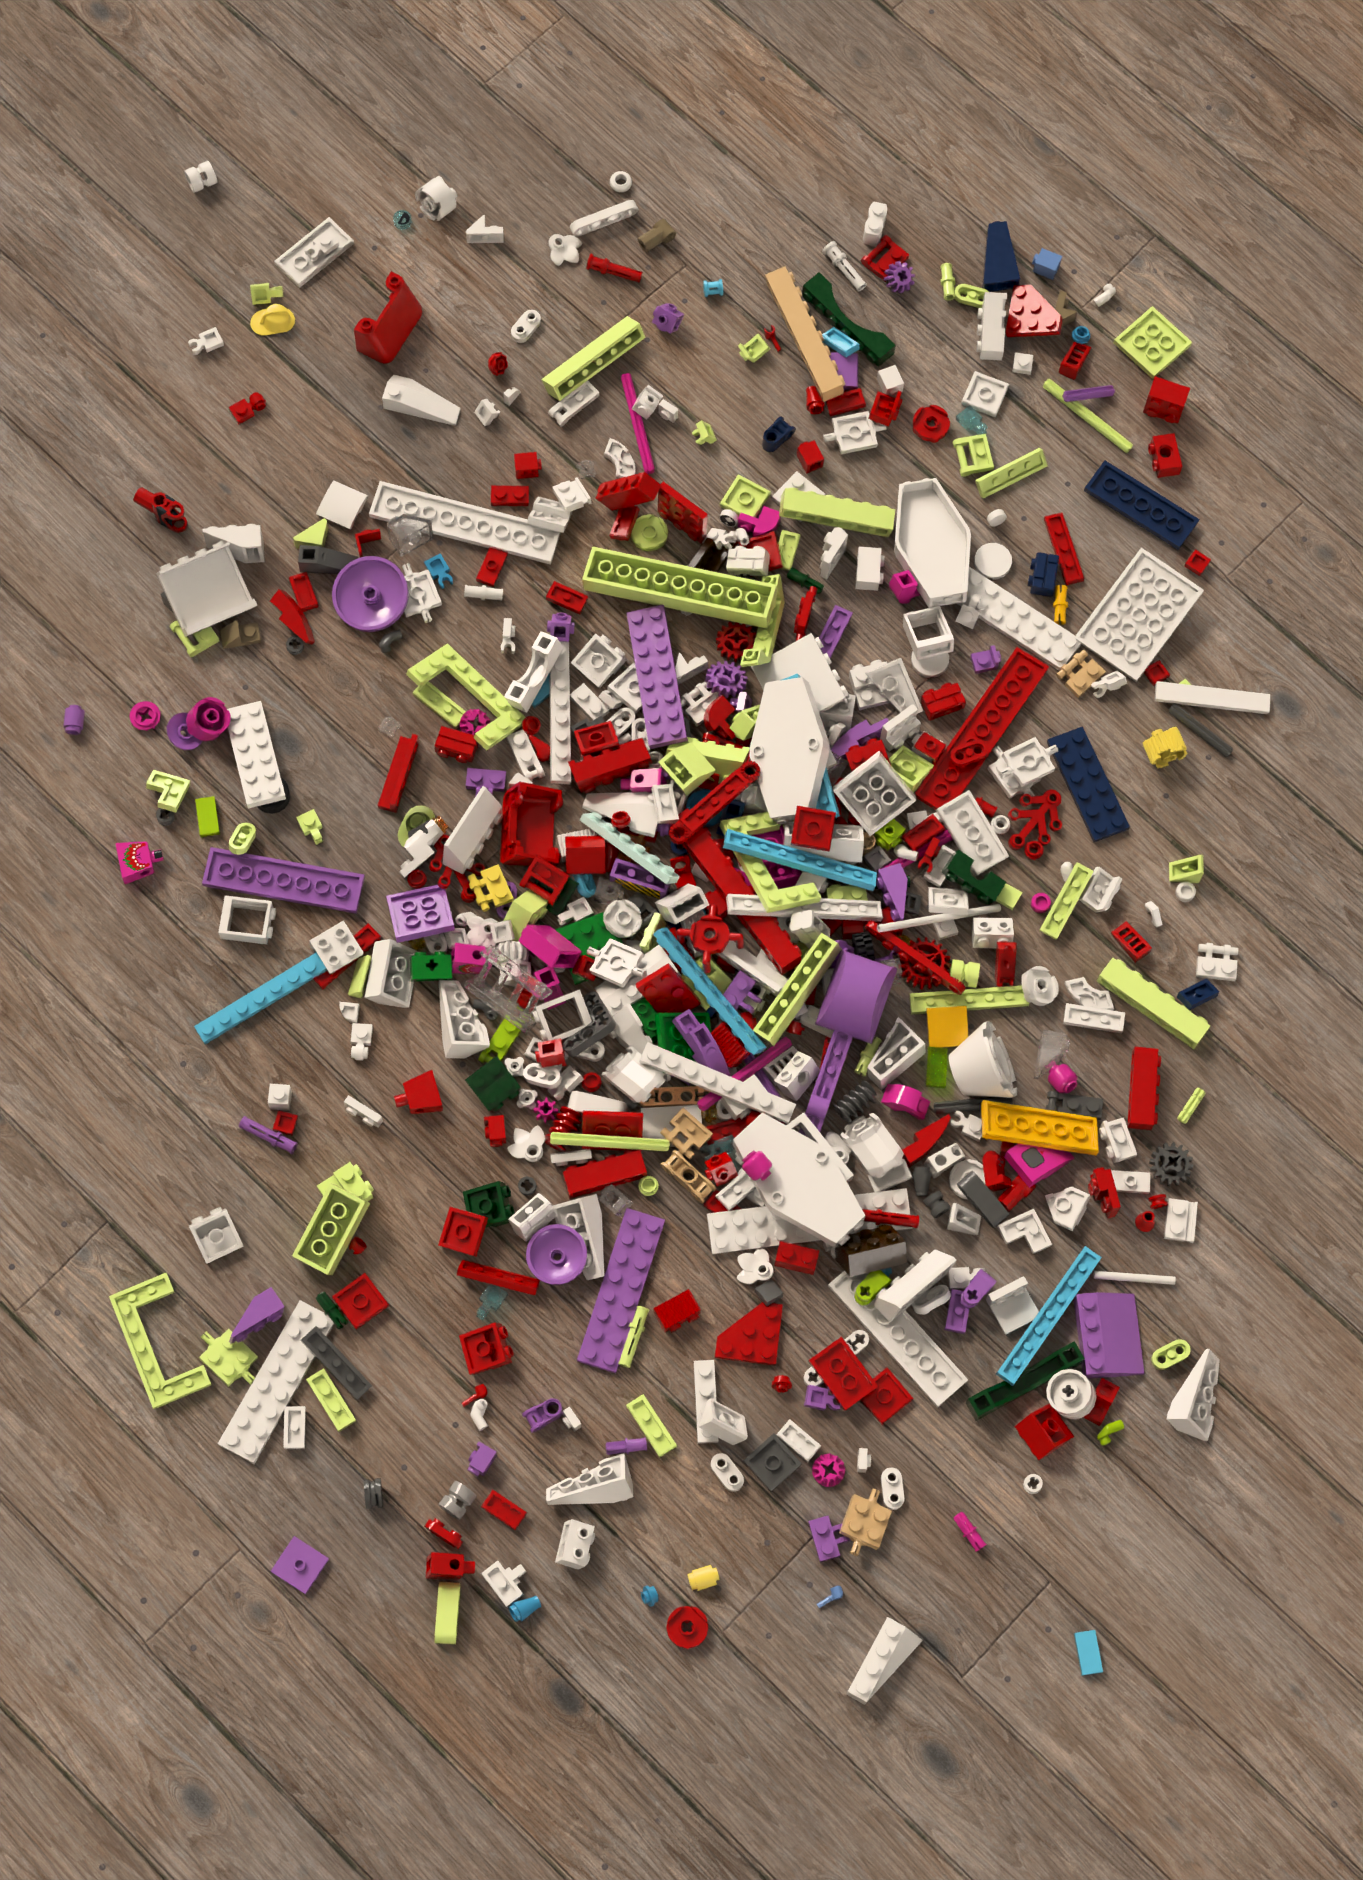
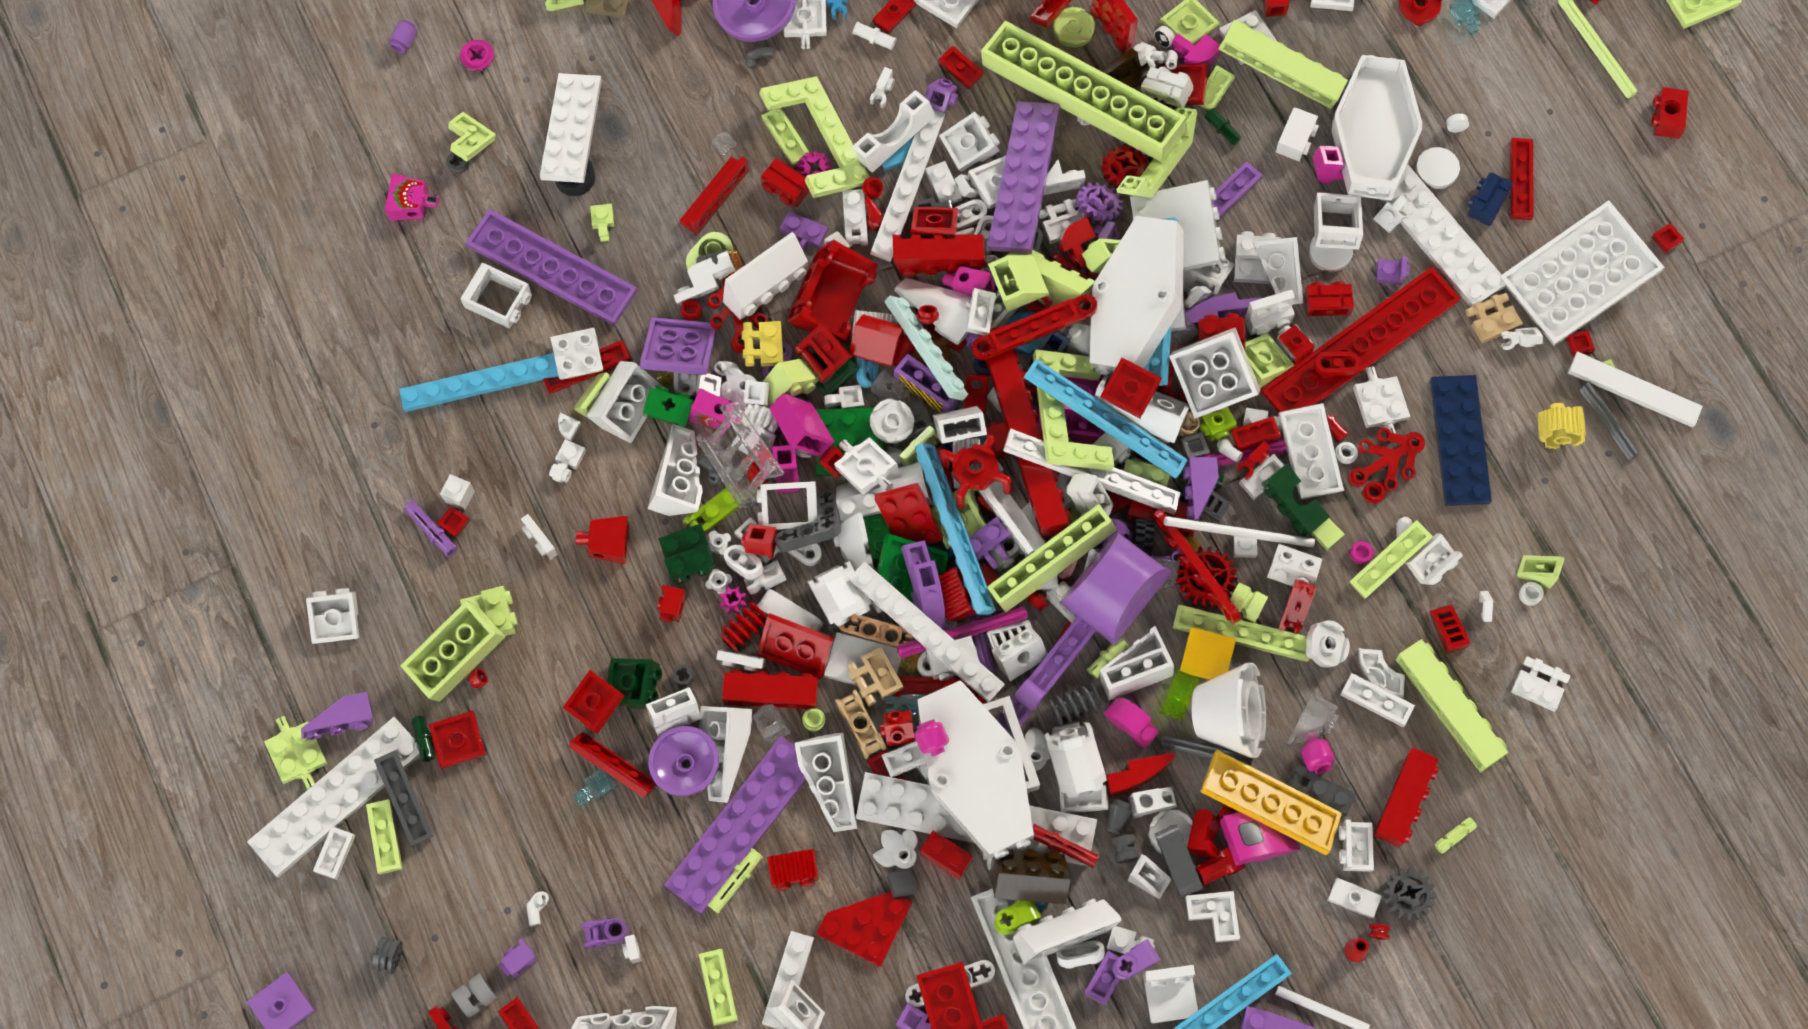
camera: 25 degrees right, 0 degrees up
yellowish green plate [109,1272,212,1409] -> none
medium lavender dish [167,713,202,750] -> none
dark pink brick [186,697,231,741] -> none
lime tile [195,796,220,837] -> none
yellowish green plate [229,823,256,855] -> none
dark grey bush [286,636,304,655] -> none
red plate [459,1322,514,1375] -> none
red hand [461,1384,488,1407] -> none
white plate [507,1125,545,1162] -> none
yellowish green axle [550,1132,670,1151] -> none
red plate [582,1072,602,1092] -> none
medium lavender axle [605,1437,647,1455] -> none
red plate [772,1375,792,1393] -> none
red plate [793,586,818,642] -> none
white plate [819,527,848,580] -> none
white tile [928,887,969,915] -> none
white plate [950,1111,982,1142] -> none
yellowish green plate [953,434,994,477] -> none
yellowish green plate [975,448,1048,498] -> none
white plate [999,737,1058,787] -> none
white plate [1045,1187,1090,1231] -> none
yellow pin [1053,585,1068,625] -> none
medium lavender axle [1062,385,1115,402] -> none
dark blue plate [1084,460,1200,550] -> none
red plate [1088,1167,1121,1219] -> none
red brick [1143,376,1190,424] -> none
white plate [1164,1198,1198,1243] -> none
dark blue plate [1177,978,1220,1010] -> none
none -> white wedge [795,732,857,832]

